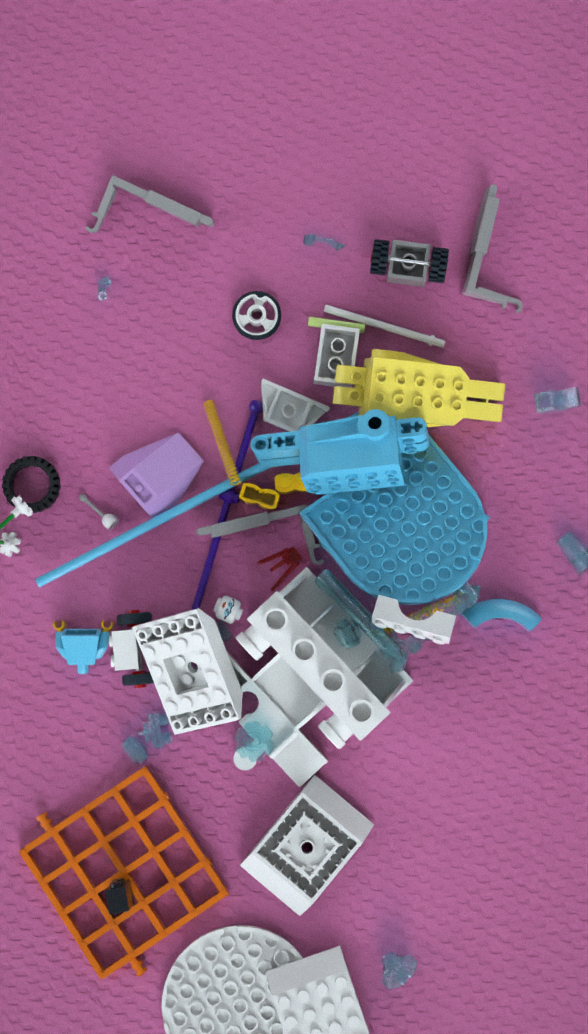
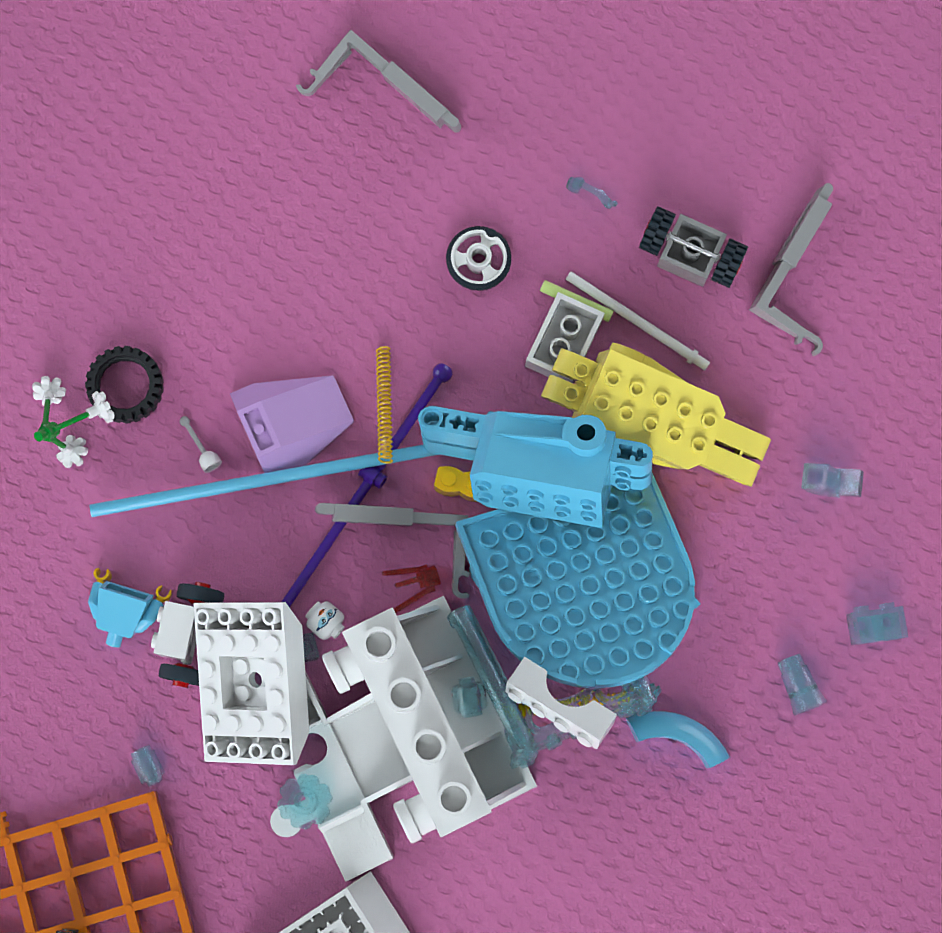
camera: 10 degrees right, 5 degrees down
clear light blue arm [97,276,111,301] -> none
clear light blue hips [139,713,172,749] -> none
yellow brick [239,483,280,511] -> none
white wing [261,379,330,432] -> none

